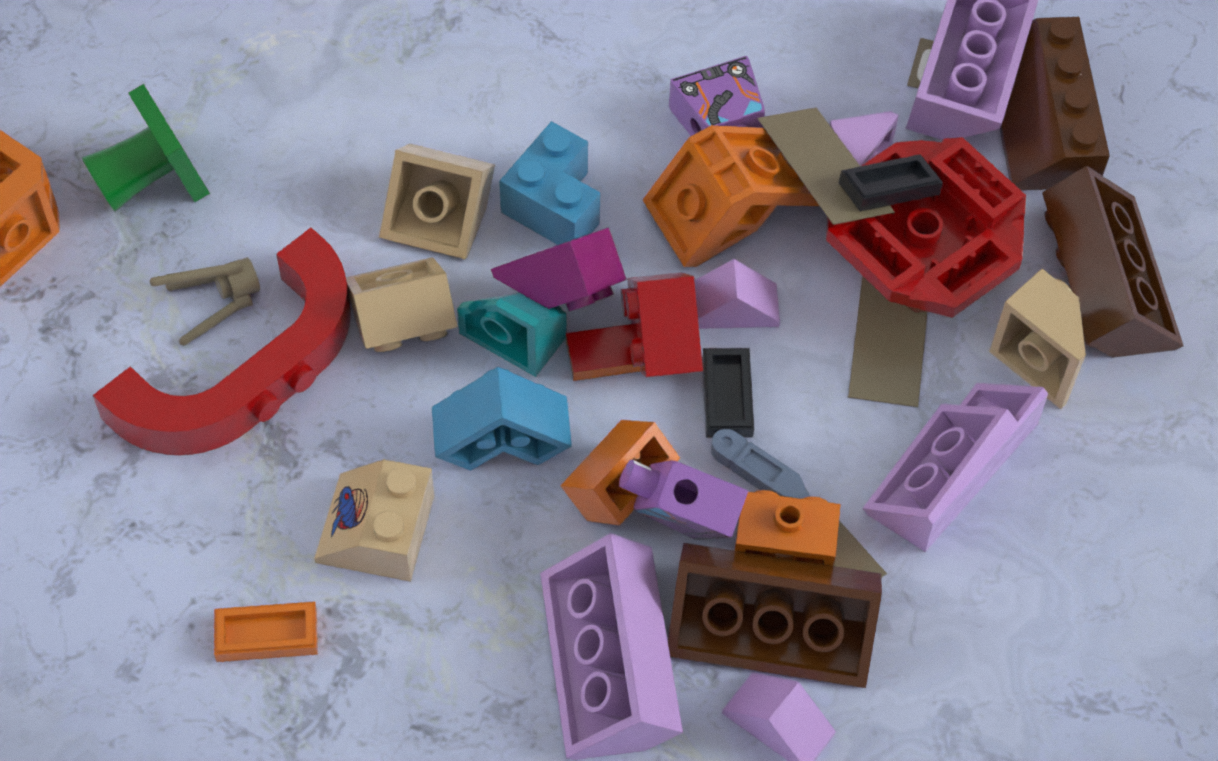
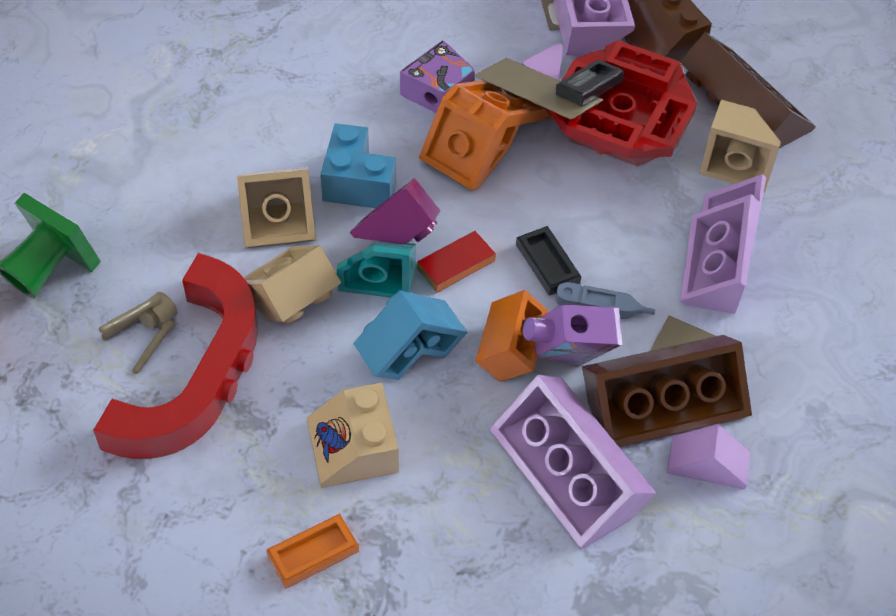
camera: 25 degrees left, 5 degrees down
red brick [621,272,703,377] -> none
lavender slope [694,259,780,329] -> none
orange brick [734,490,841,566] -> none
dark tan sticker [848,276,927,407] -> none

